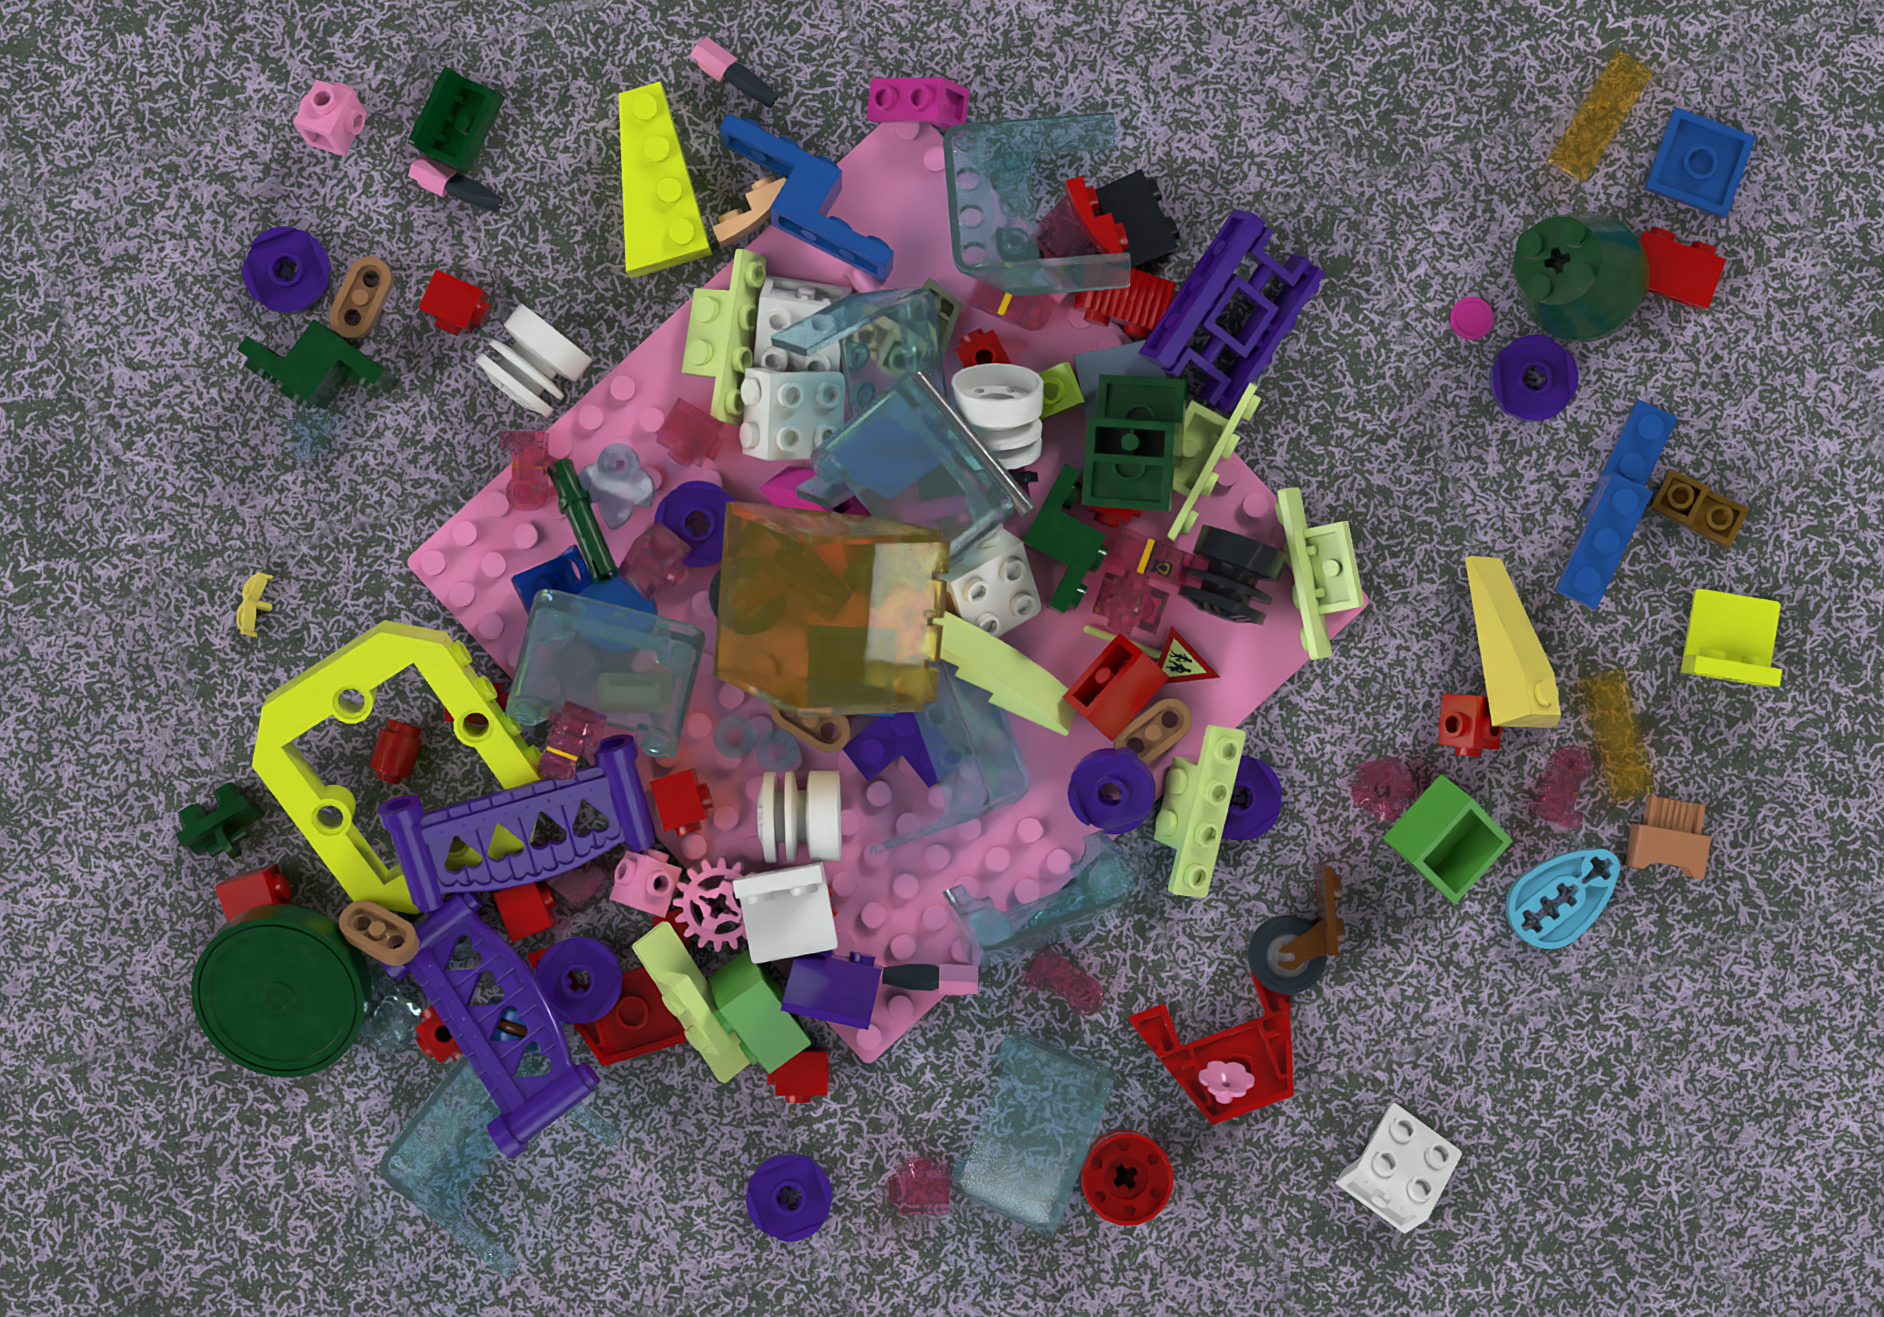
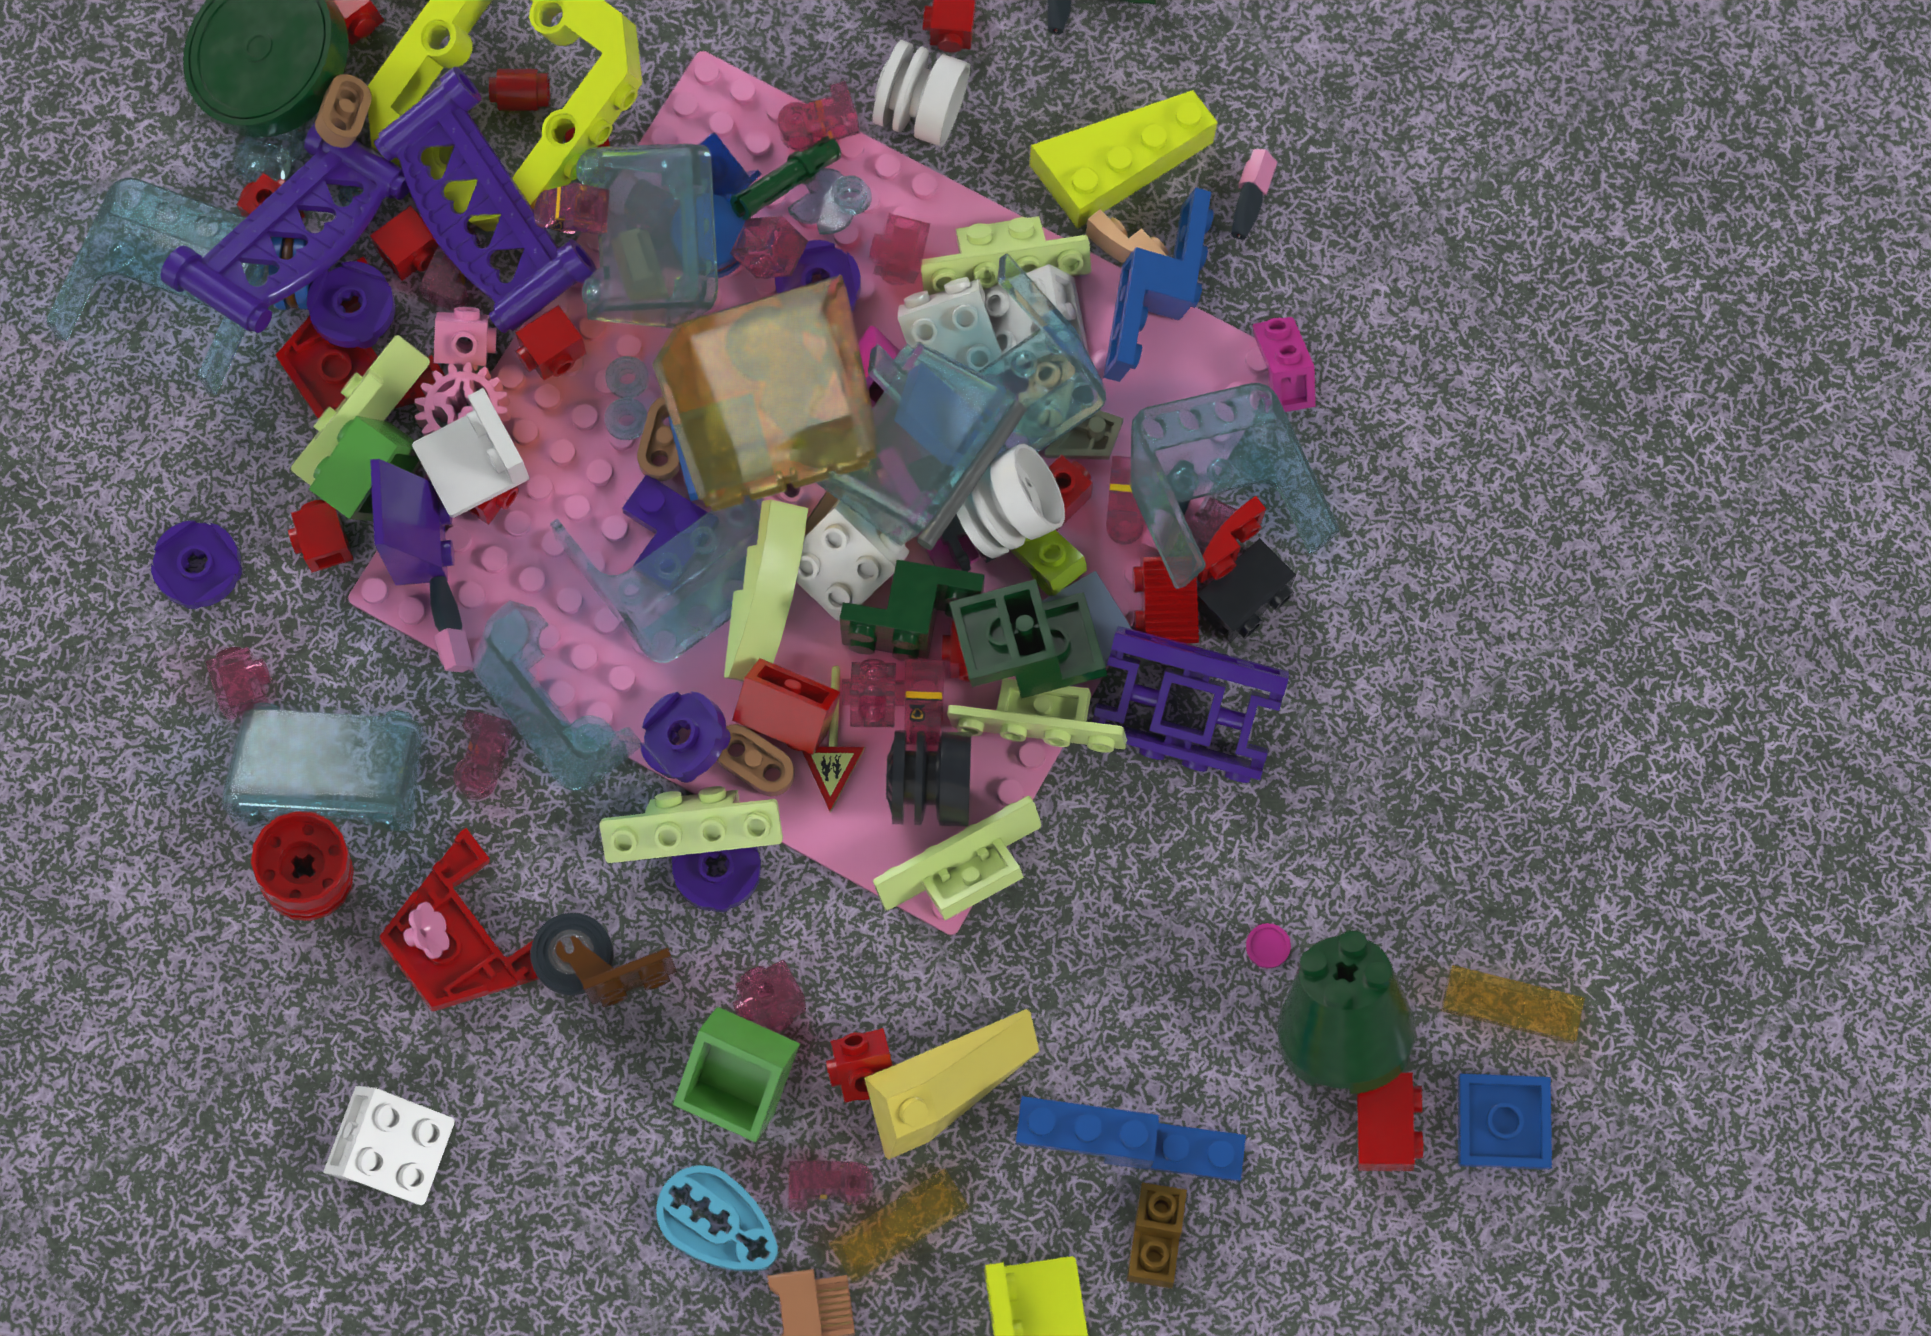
camera: 65 degrees right, 15 degrees down
white wheel [757,770,841,863] -> none
dark purple plate [1489,335,1579,422] -> none

